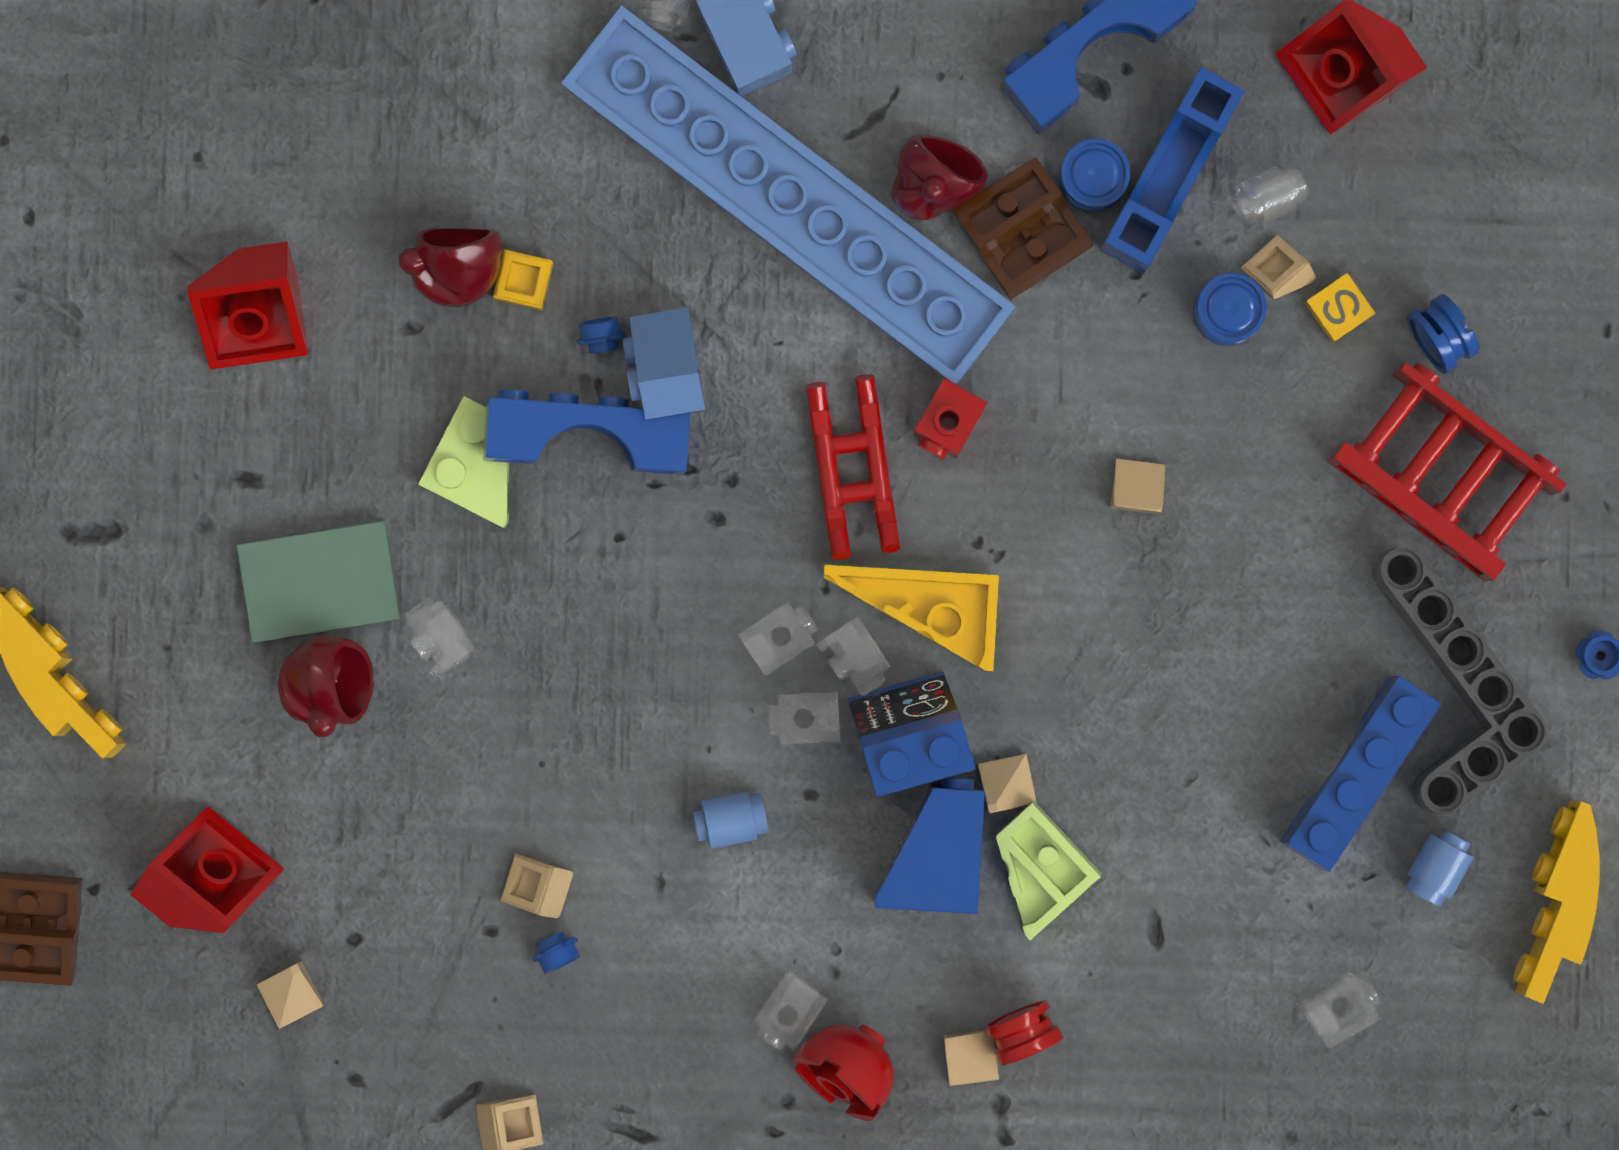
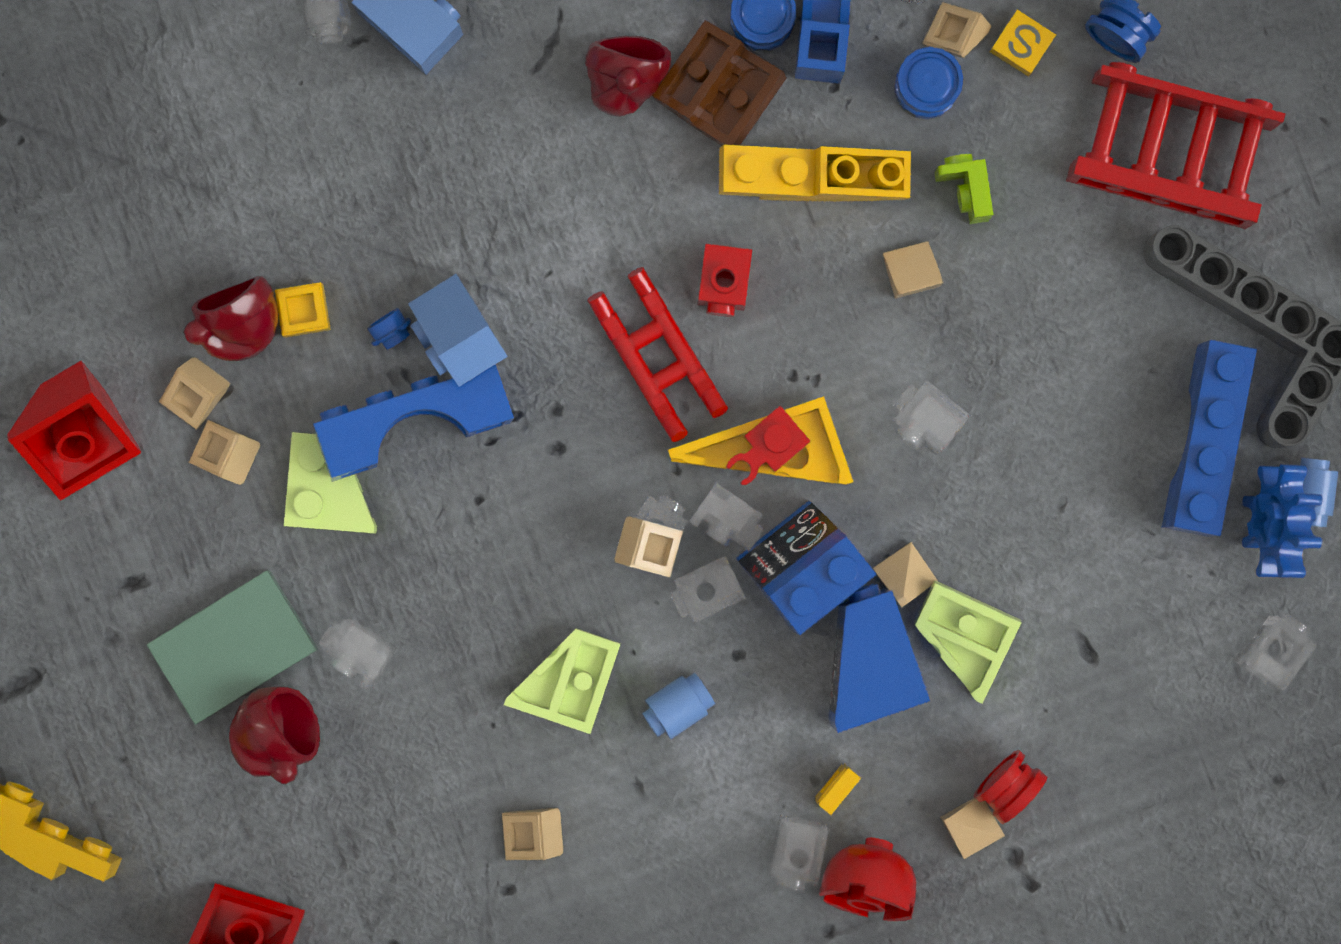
camera: 25 degrees left, 0 degrees up
blue plate [532,932,581,974] -> none
medium blue plate [561,5,1016,385] -> none
none -> tan slope [159,358,230,430]
none -> tan slope [189,420,260,485]
none -> yellowish green wing [504,628,621,734]
none -> tan slope [615,516,683,577]
none -> yellow slope [719,145,911,201]
none -> red plate [726,406,811,486]
none -> yellow tile [815,764,861,815]
none -> clear brick [893,380,971,455]
none -> lime bracket [935,154,994,224]
none -> blue gear [1242,464,1323,578]

